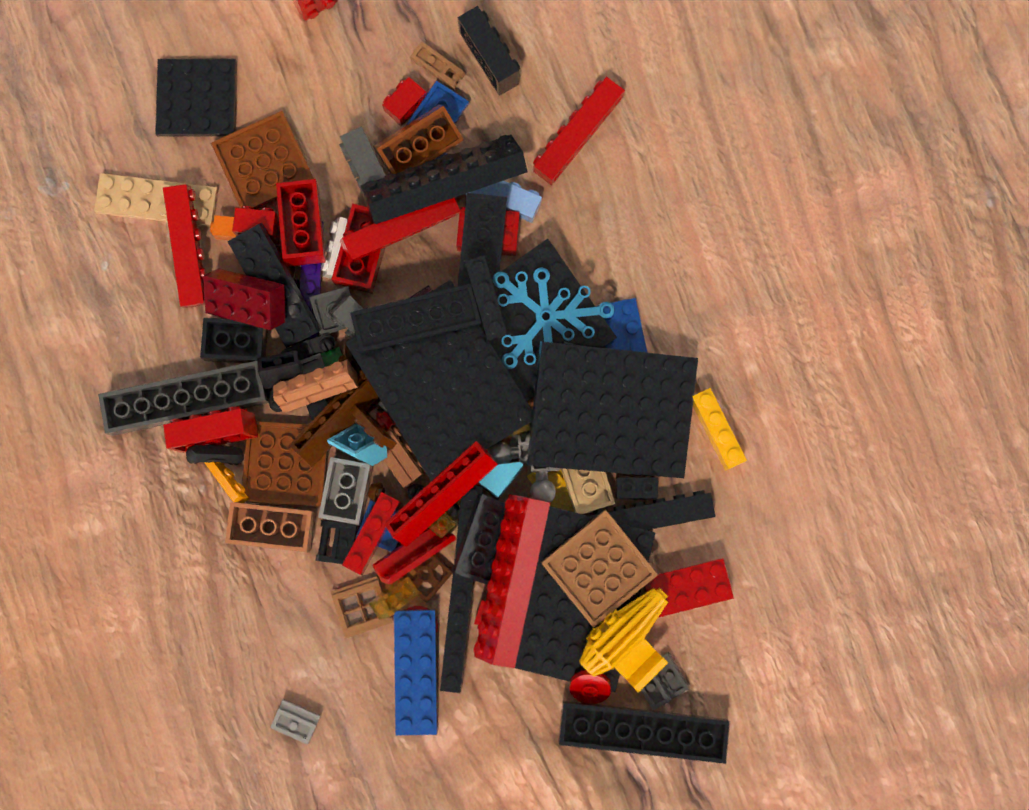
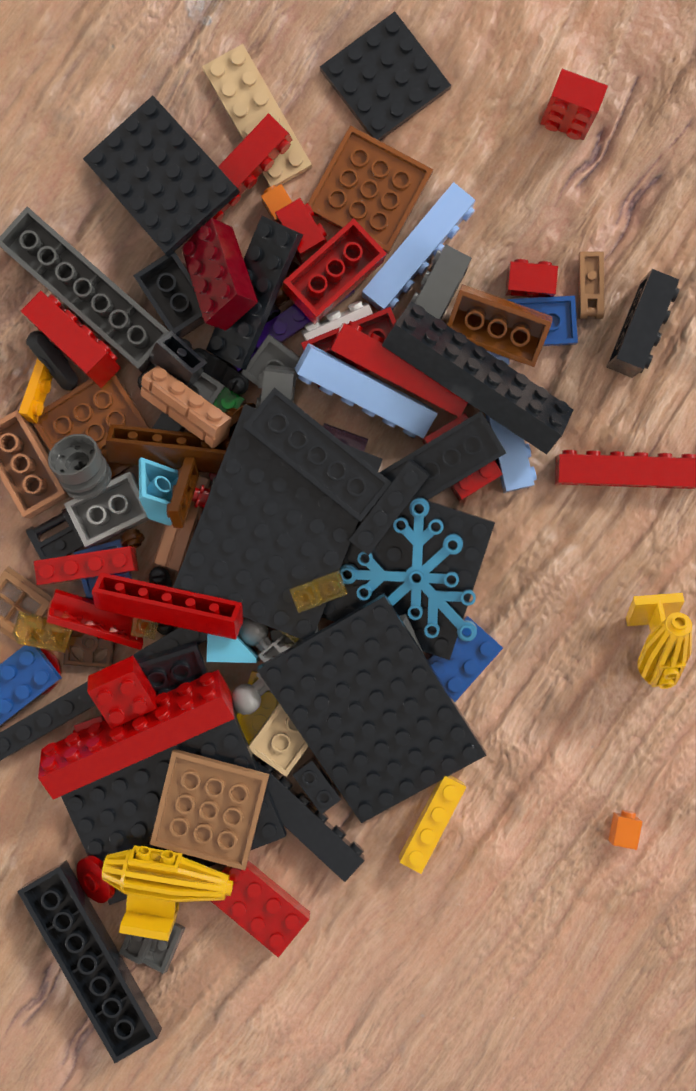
camera: 55 degrees right, 5 degrees up
none -> dark grey wheel [48,434,112,500]
none -> black plate [83,95,240,257]
none -> red brick [87,656,157,729]
none -> clear yellow slope [290,570,347,613]
none -> light blue brick [295,343,438,439]
none -> light blue brick [362,182,476,311]
none -> orange brick [608,810,643,850]
none -> yellow piece [626,593,692,689]

